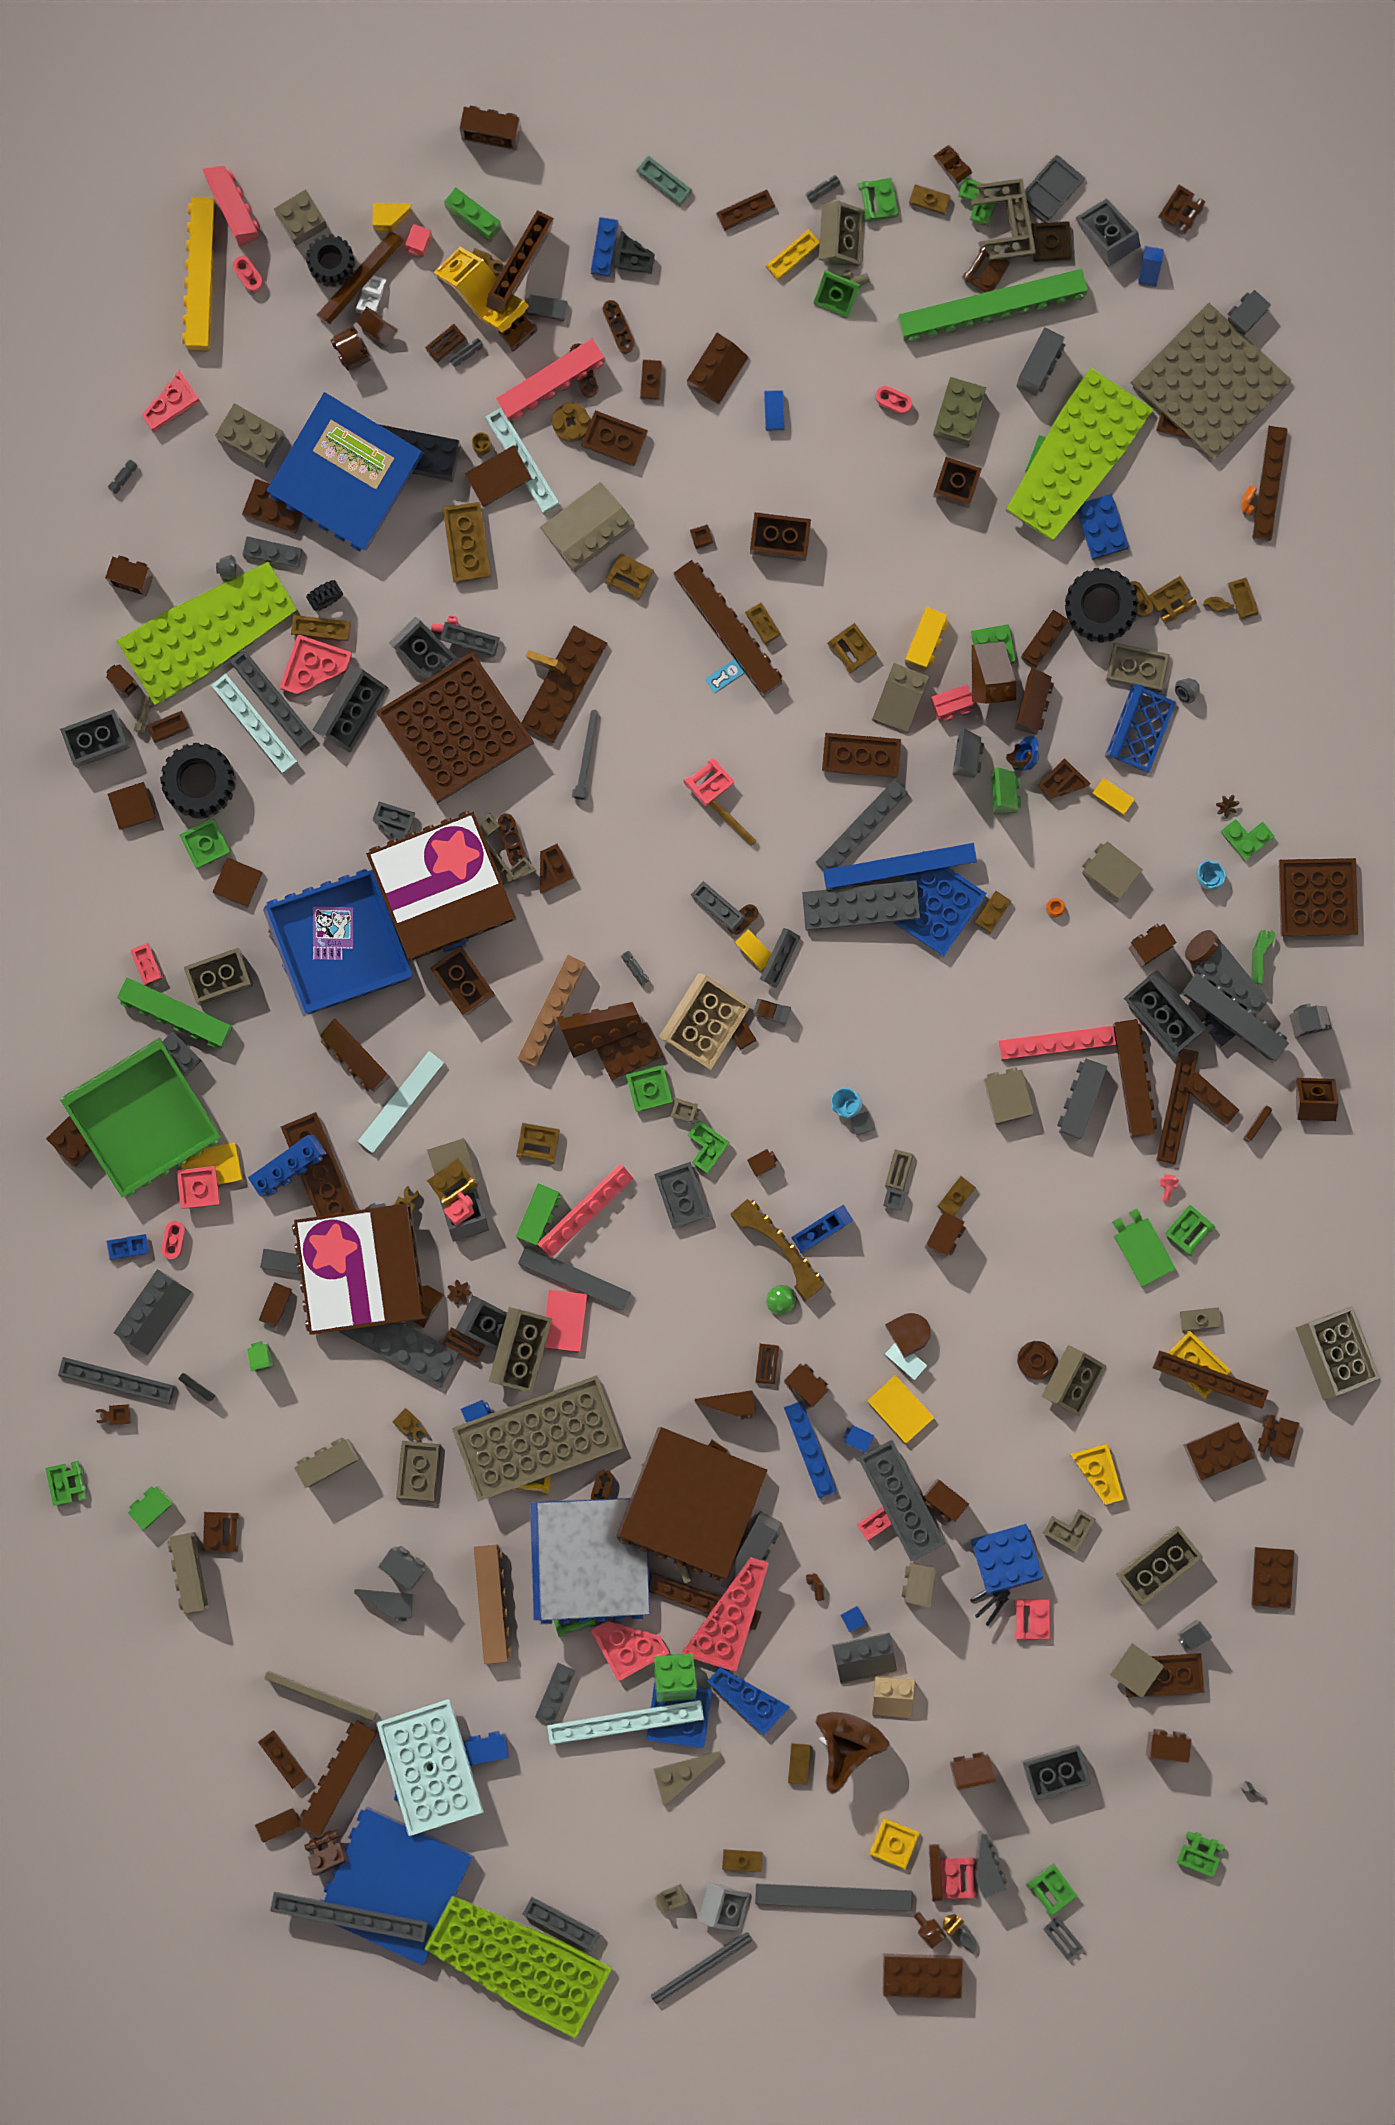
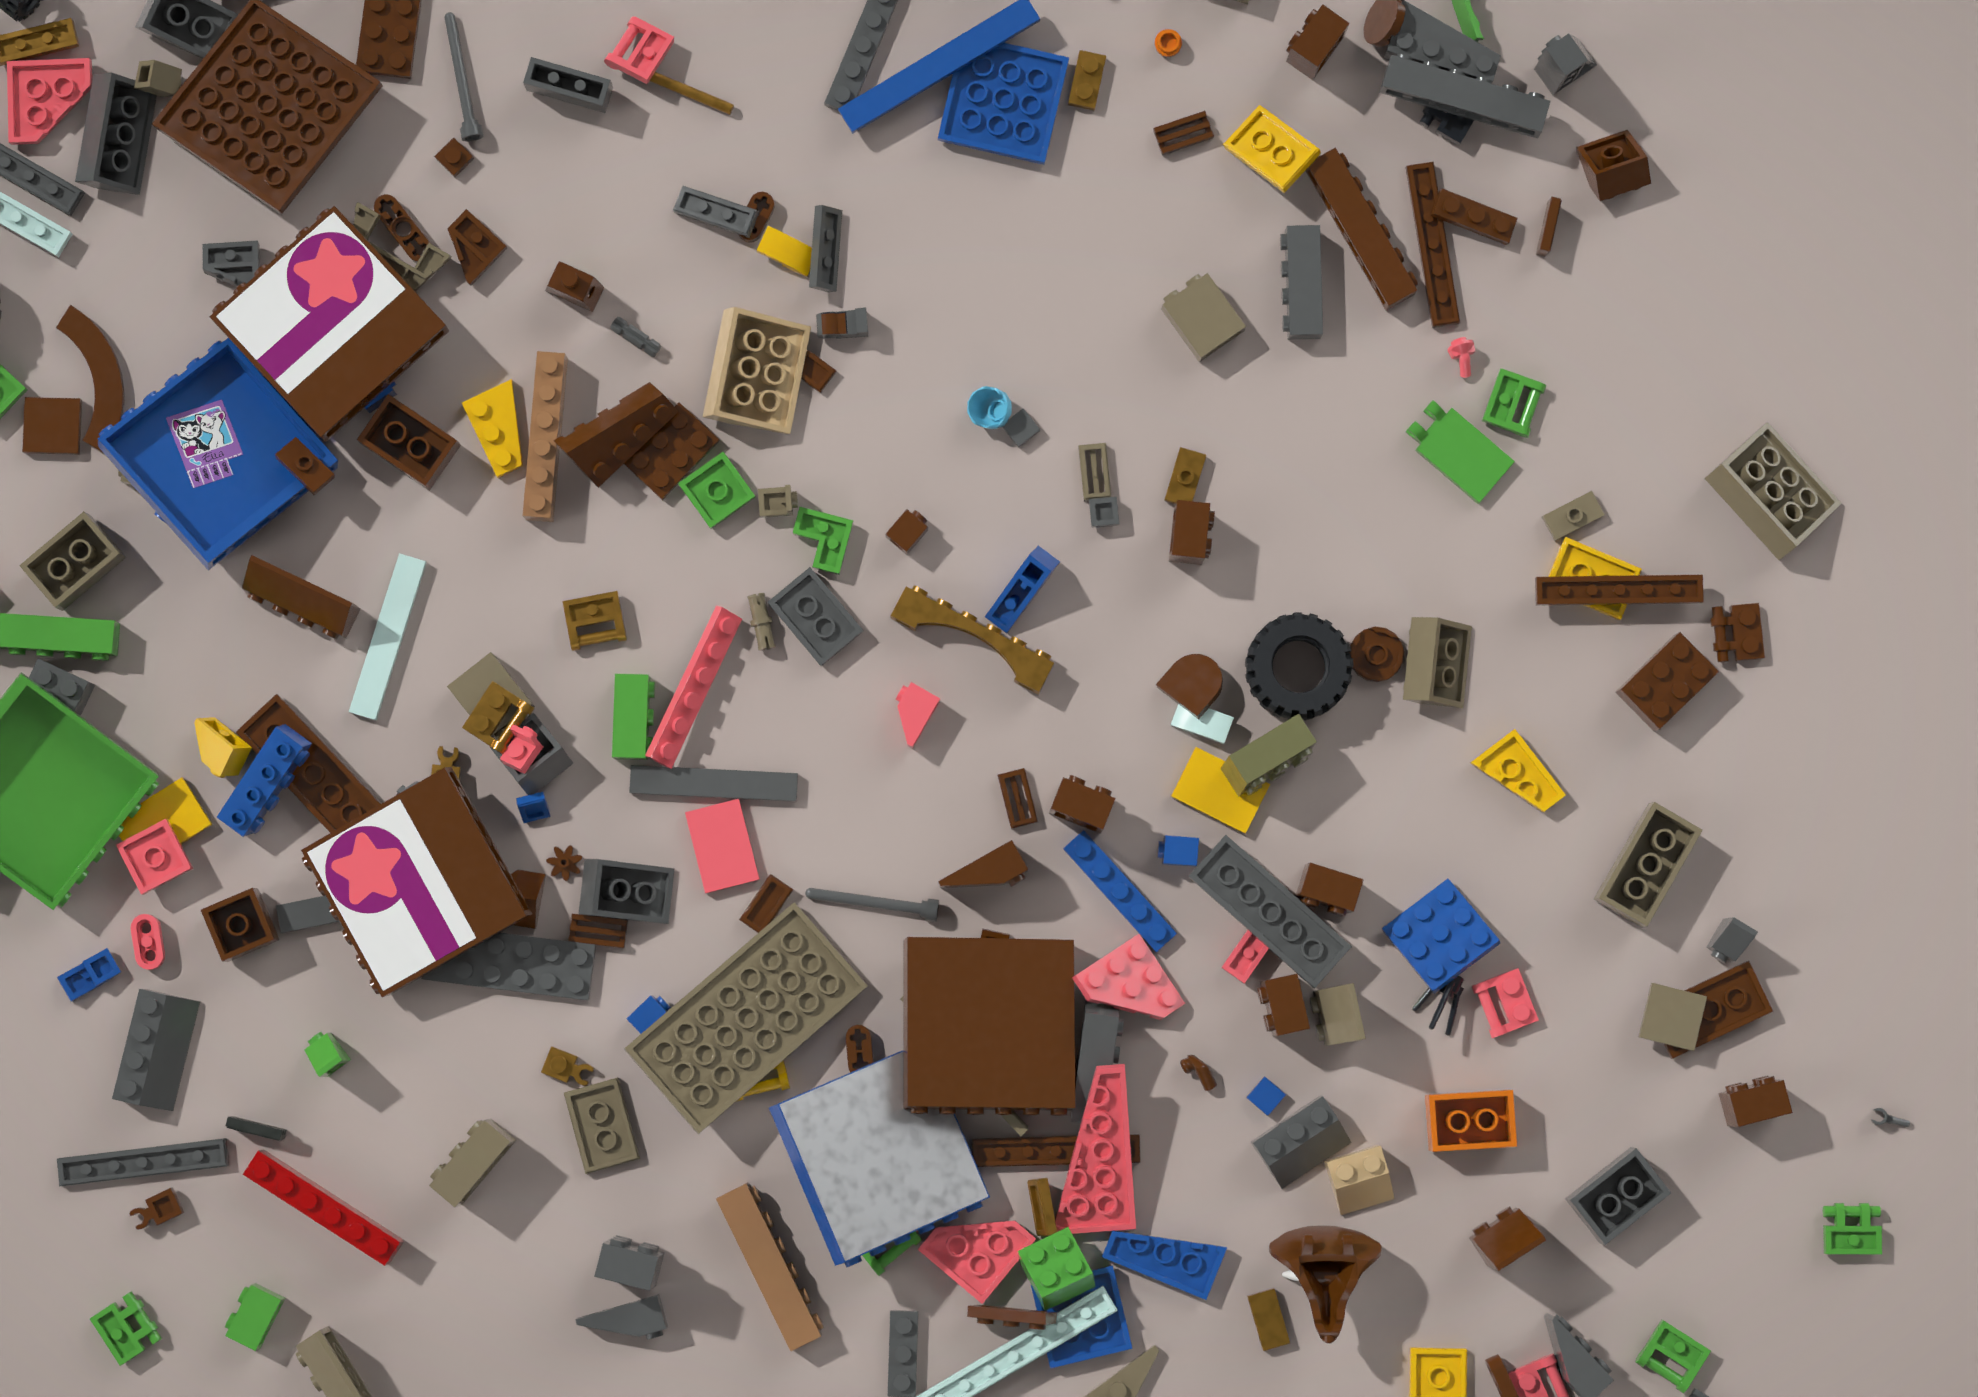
camera: 30 degrees left, 0 degrees up
reddish brown plate [203,1512,239,1552] -> none
reddish brown slope [259,1282,292,1328] -> none
dark tan brick [489,1307,552,1393] -> none
bright green hair [766,1285,797,1315] -> none
dark grey plate [802,881,920,931] -> none
coral plate [999,1026,1116,1060] -> none
dark tan plate [1043,1509,1096,1553] -> none
dark grey slope [1124,970,1207,1057] -> none
reddish brown plate [1251,1547,1294,1608] -> none
none -> reddish brown tile [56,305,125,453]
none -> dark tan brick [134,60,182,97]
none -> yellow slope [194,717,252,778]
none -> reddish brown brick [201,887,280,962]
none -> red brick [243,1149,405,1266]
none -> reddish brown plate [275,437,335,495]
none -> reddish brown plate [434,137,474,178]
none -> yellow wing [462,379,523,478]
none -> blue tile [516,792,551,823]
none -> dark grey brick [523,57,613,113]
none -> reddish brown torso [545,261,604,312]
none -> reddish brown tile [739,874,794,933]
none -> dark tan pin [747,593,776,651]
none -> dark grey piece [805,888,939,922]
none -> coral slope [895,682,940,749]
none -> reddish brown plate [967,1305,1057,1330]
none -> pearl gold tile [1027,1178,1057,1236]
none -> coral plate [1072,934,1185,1020]
none -> reddish brown tile [1153,111,1214,156]
none -> olive brick [1221,714,1317,797]
none -> yellow tile [1223,105,1321,193]
none -> black tyre [1245,612,1353,720]
none -> reddish brown brick [1257,974,1310,1036]
none -> orange brick [1425,1090,1517,1152]

